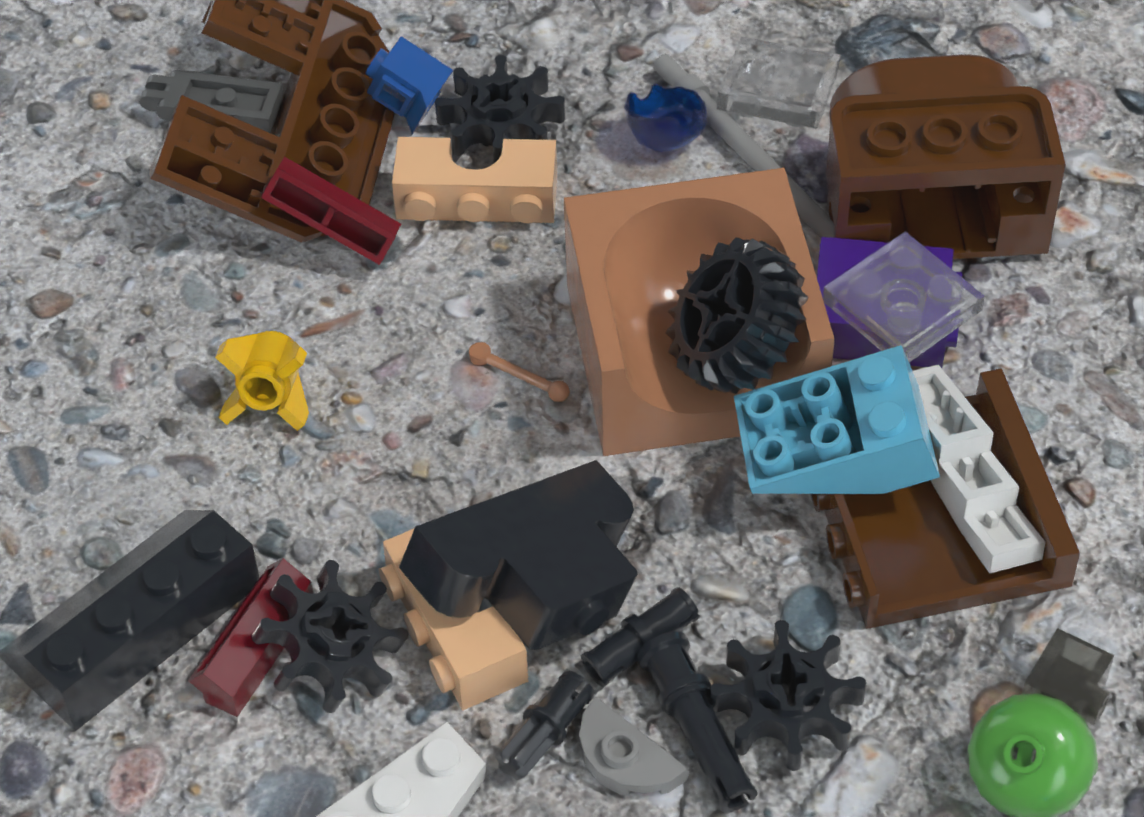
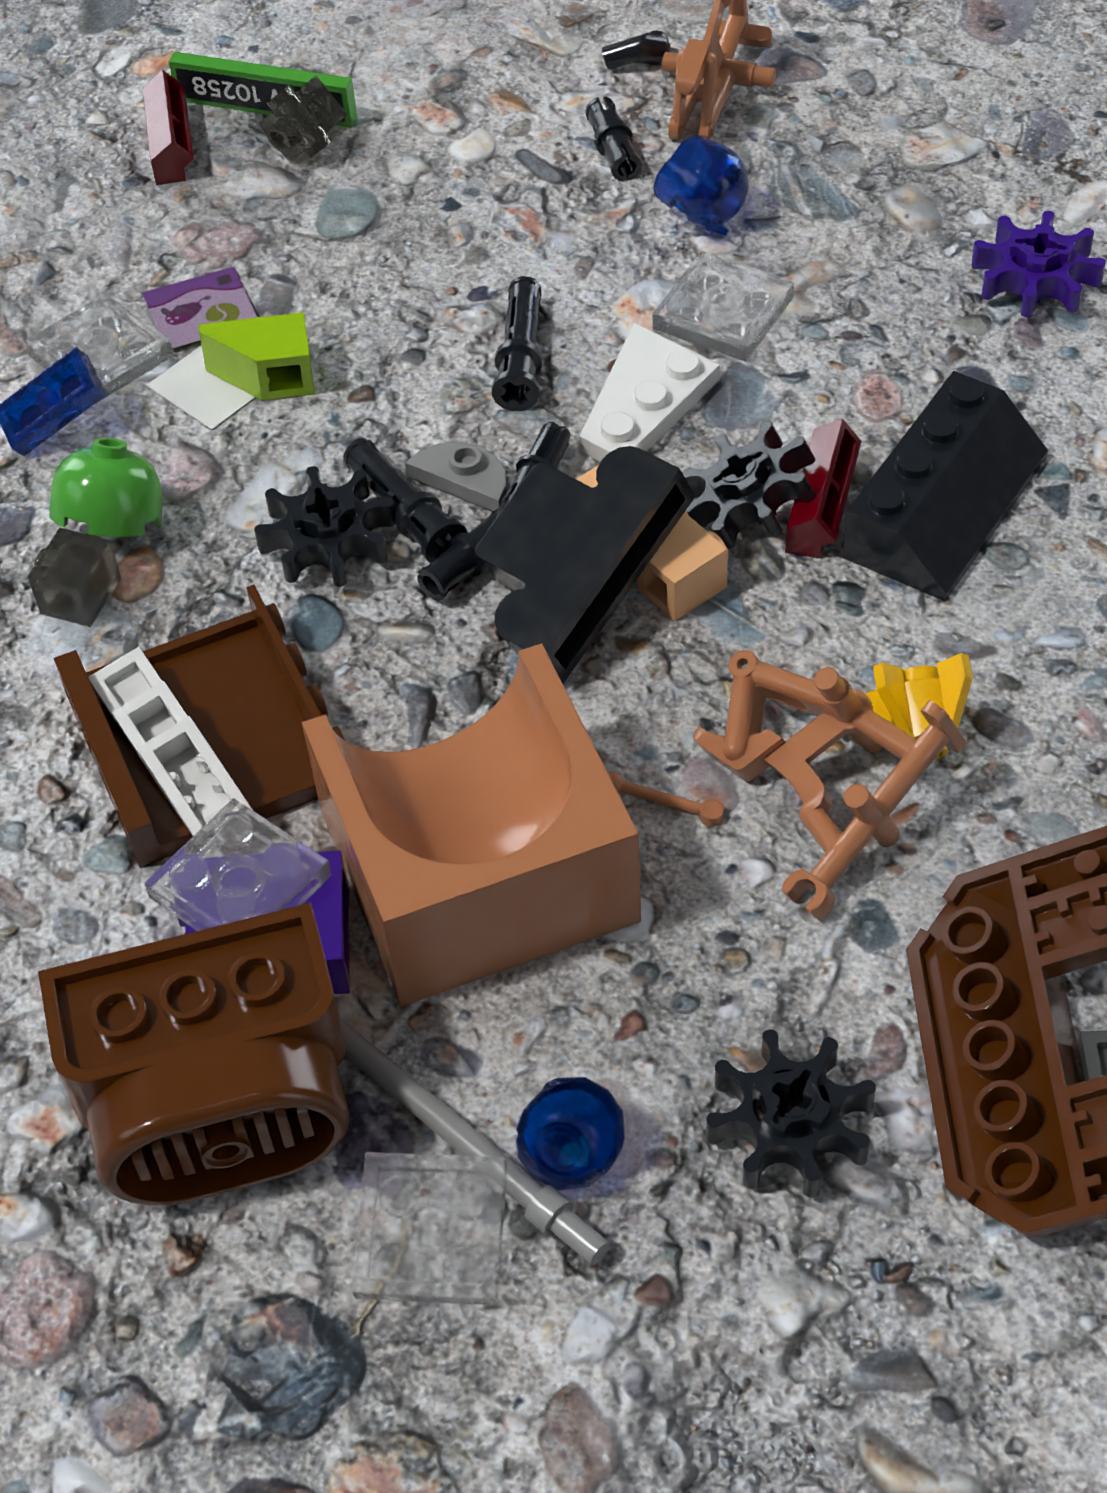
camera: 170 degrees right, 0 degrees up
dark red piece [261,157,401,265] -> none
blue window [365,36,453,135] -> none
light nougat arch [392,137,557,223] -> none
black gear [665,237,809,394] -> none
medium azure slope [734,345,940,494] -> none
none -> nougat piece [693,650,967,921]

